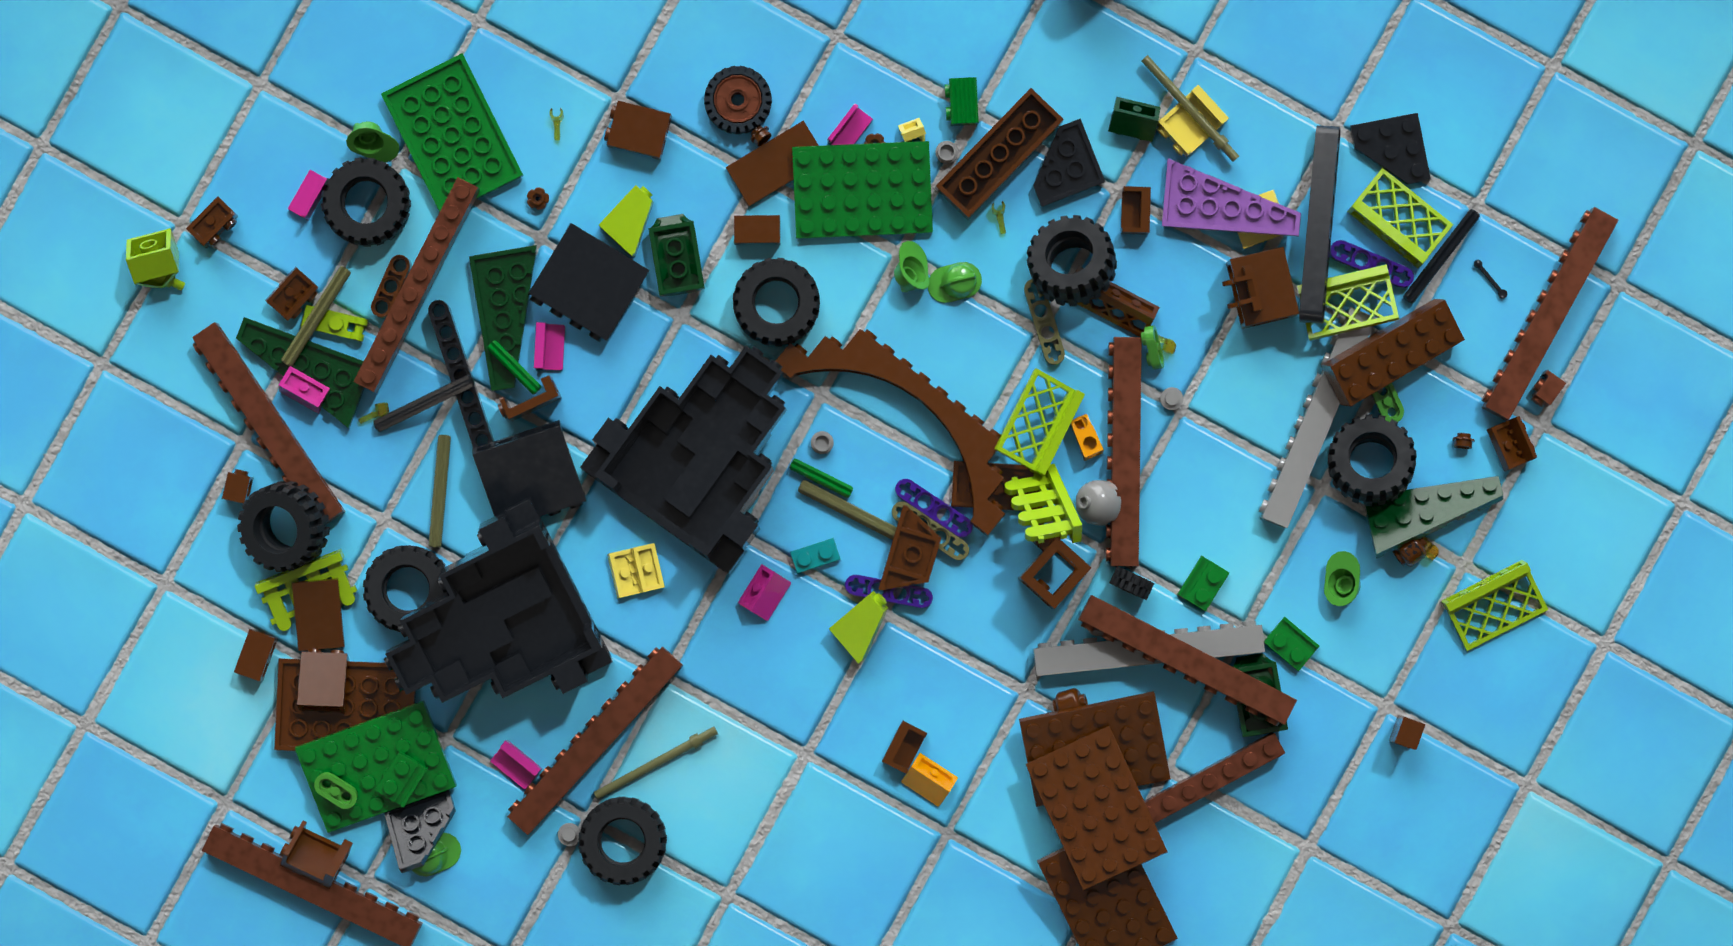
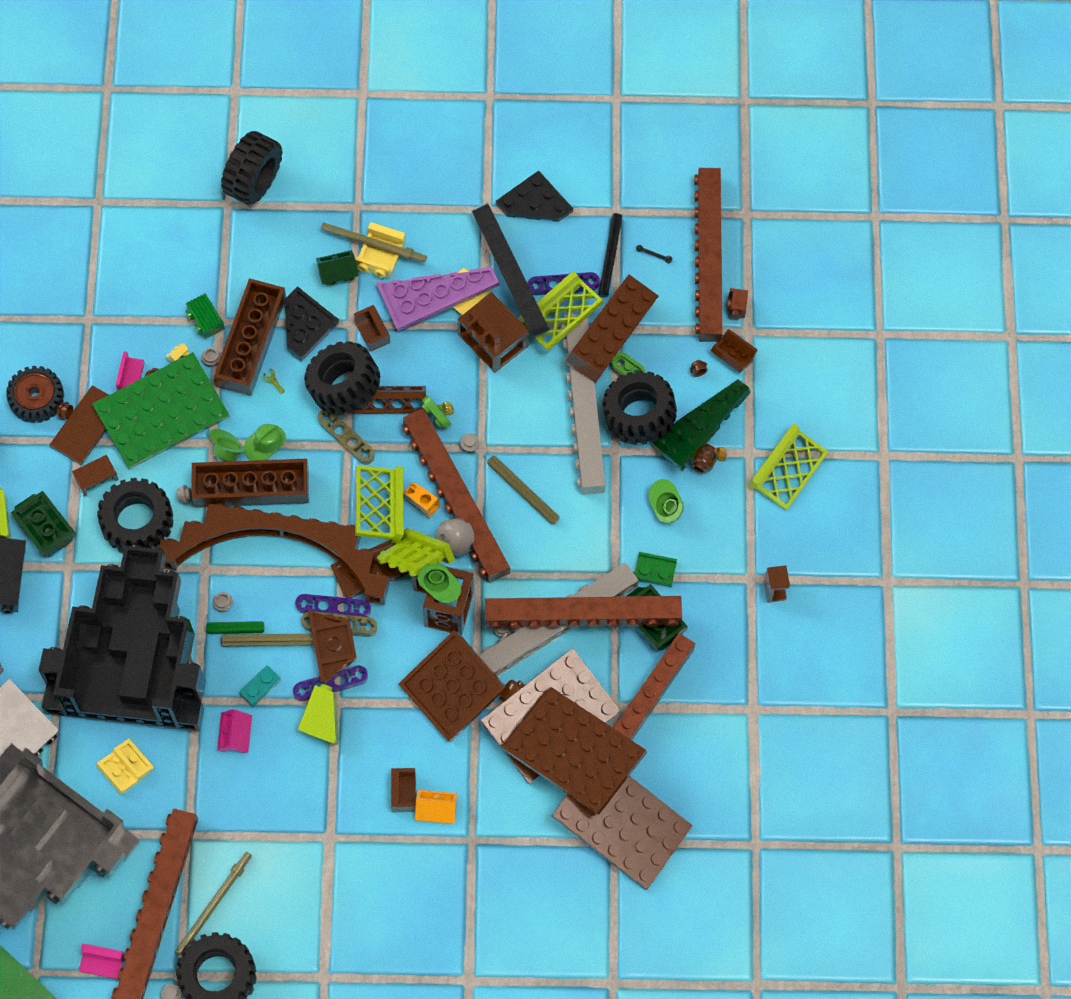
camera: 30 degrees left, 20 degrees down
black tyre [1110,566,1154,600] -> none
green plate [1177,555,1229,612] -> none
lime fence [1347,168,1454,269] -> none
none -> light grey plate [177,485,192,504]
none -> reddish brown brick [192,459,309,507]
none -> reddish brown plate [399,630,507,742]
none -> bright green piece [418,563,461,603]
none -> olive axle [488,455,559,525]

